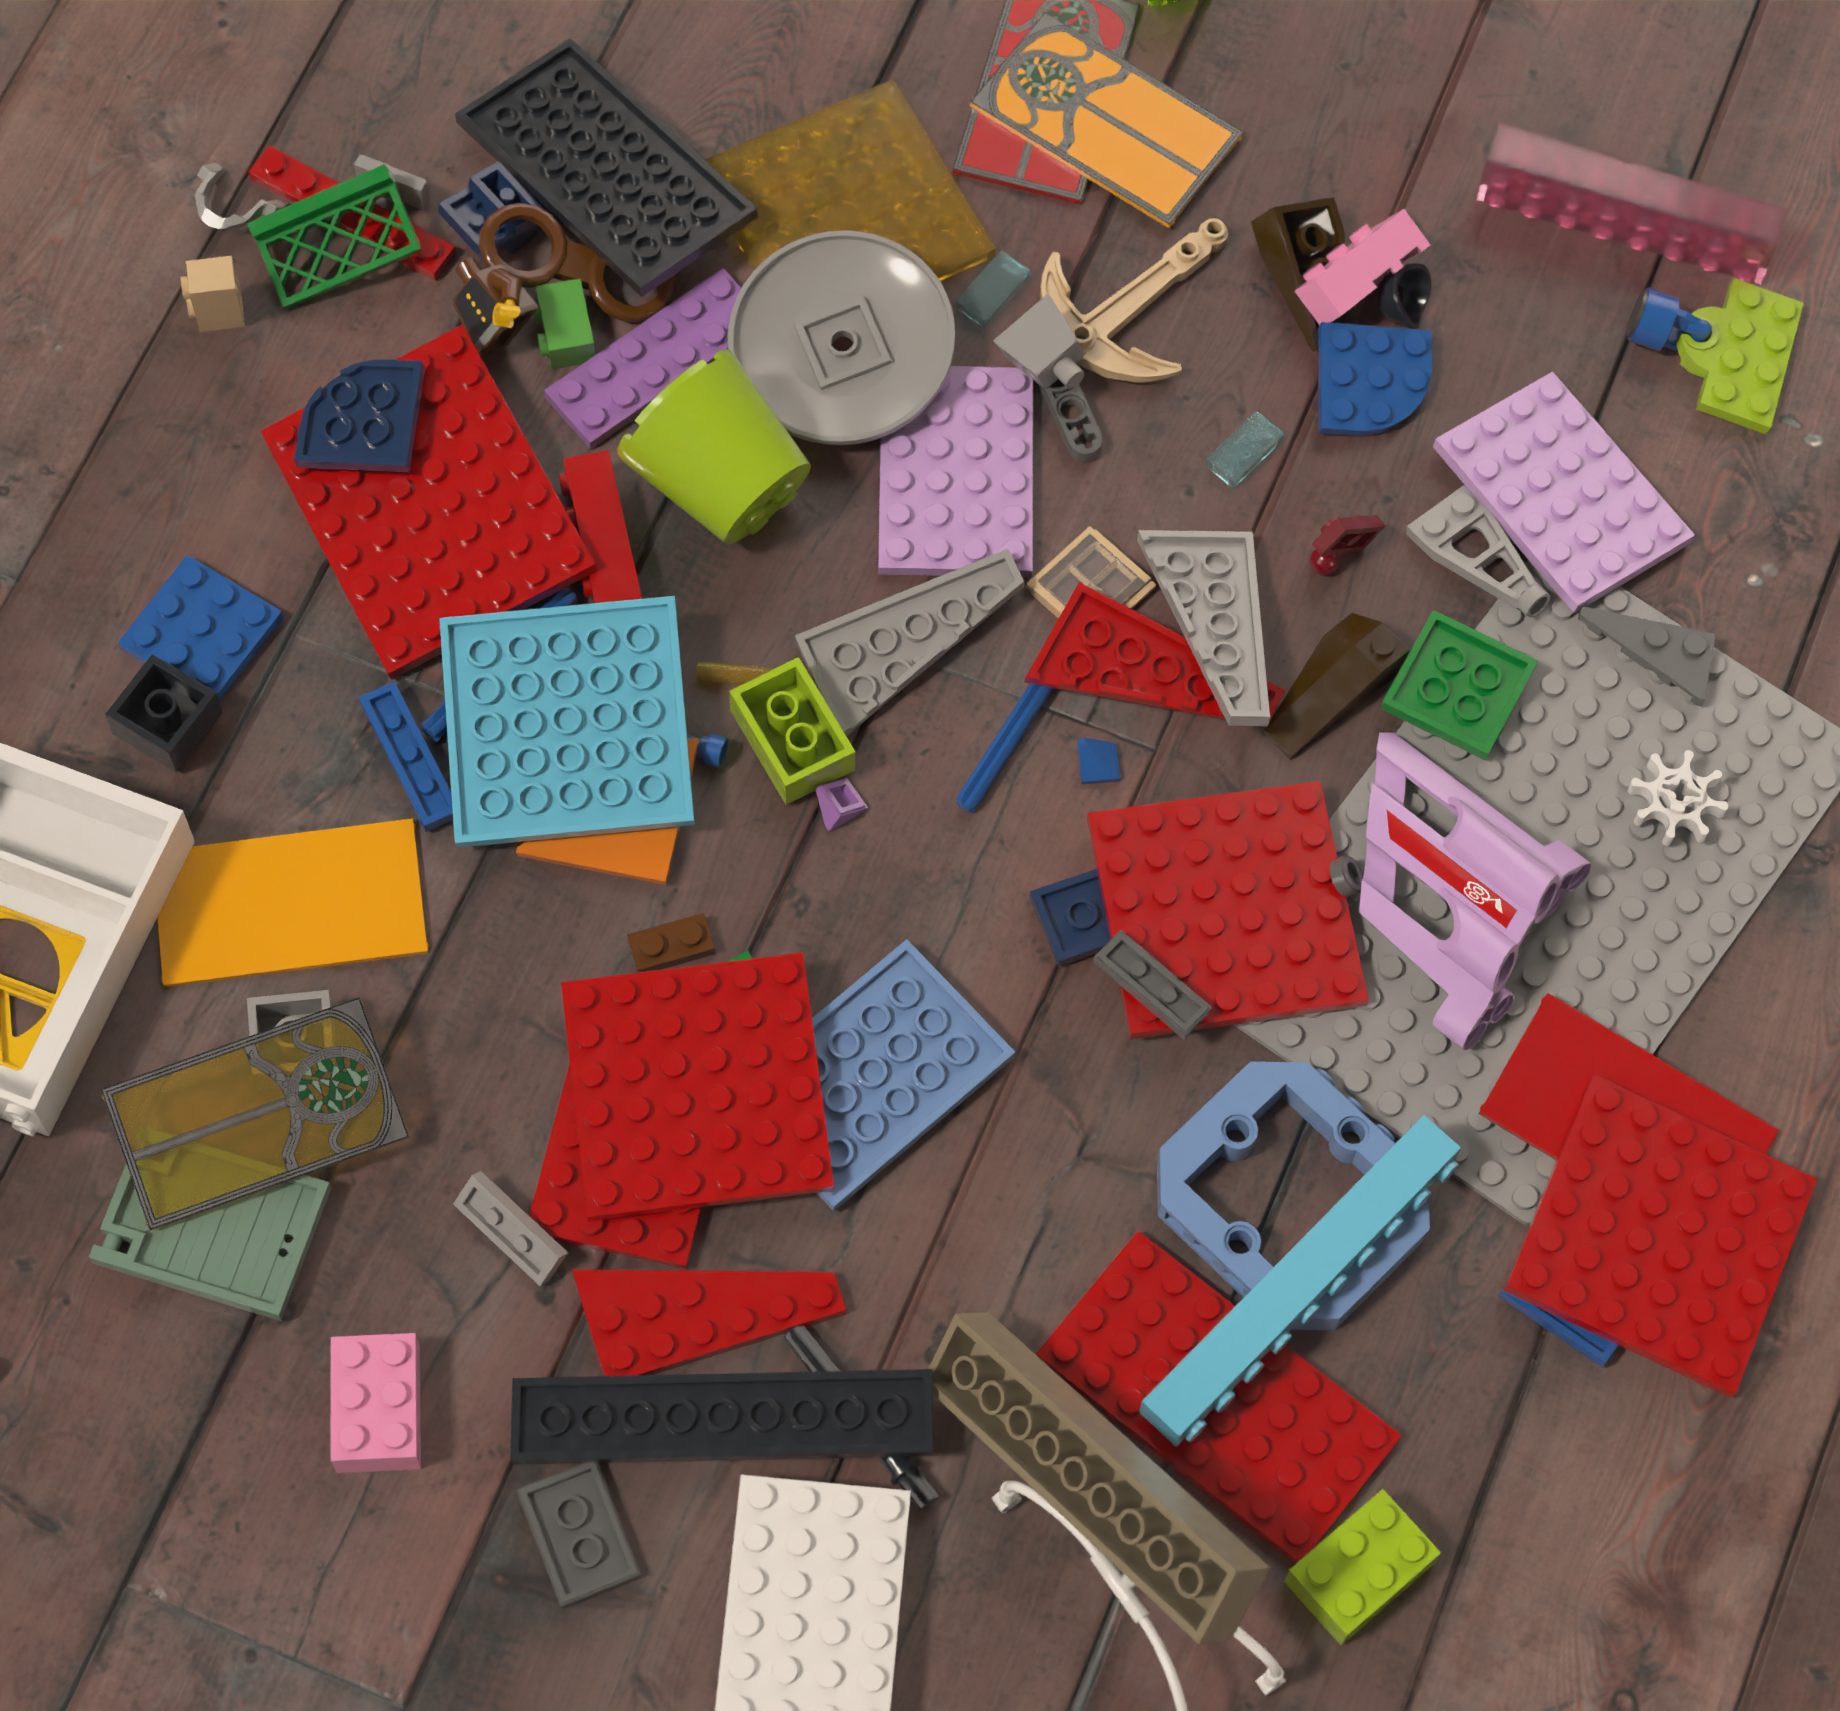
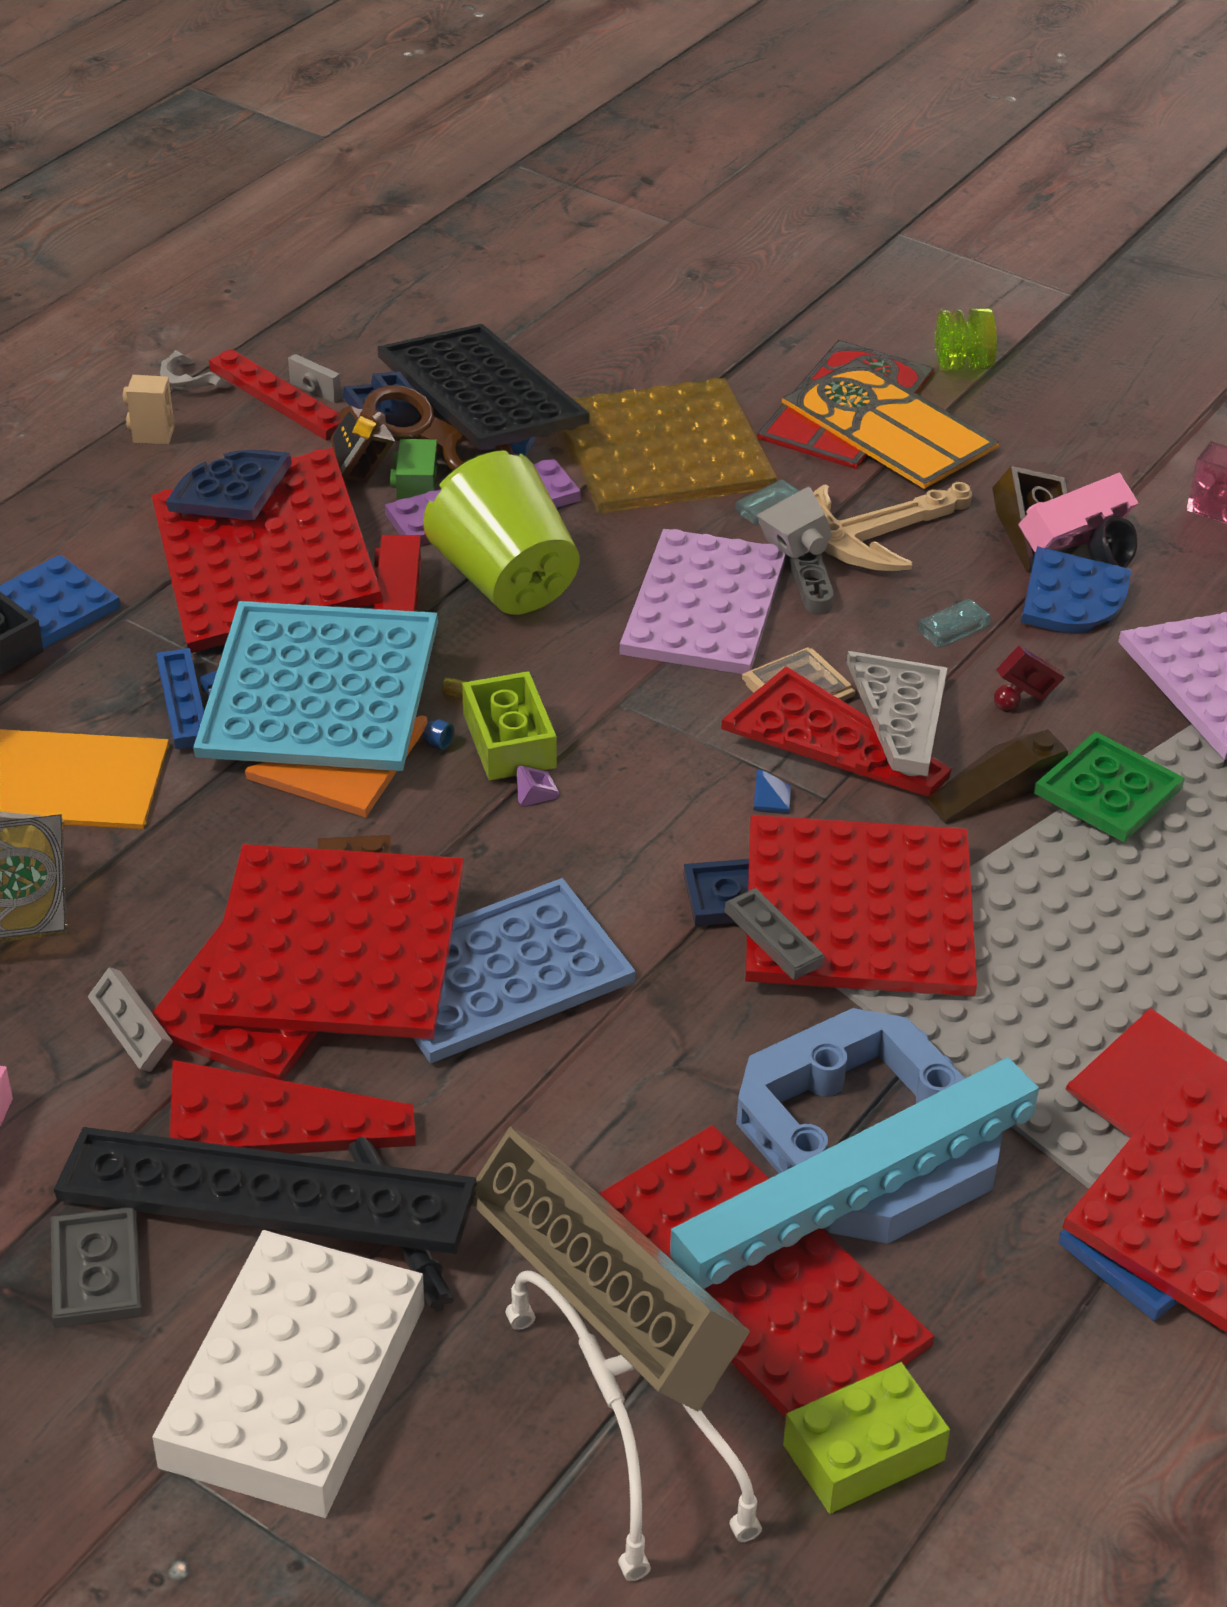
camera: 15 degrees right, 25 degrees down
green fence [247,164,422,310] -> none
light grey dish [728,230,955,445] -> none
light grey wing [795,549,1024,736] -> none
blue axle [956,684,1053,812] -> none
dark grey tile [1330,855,1363,897] -> none
lavender panel [1359,732,1592,1050] -> none
light grey plate [1406,485,1550,618] -> none

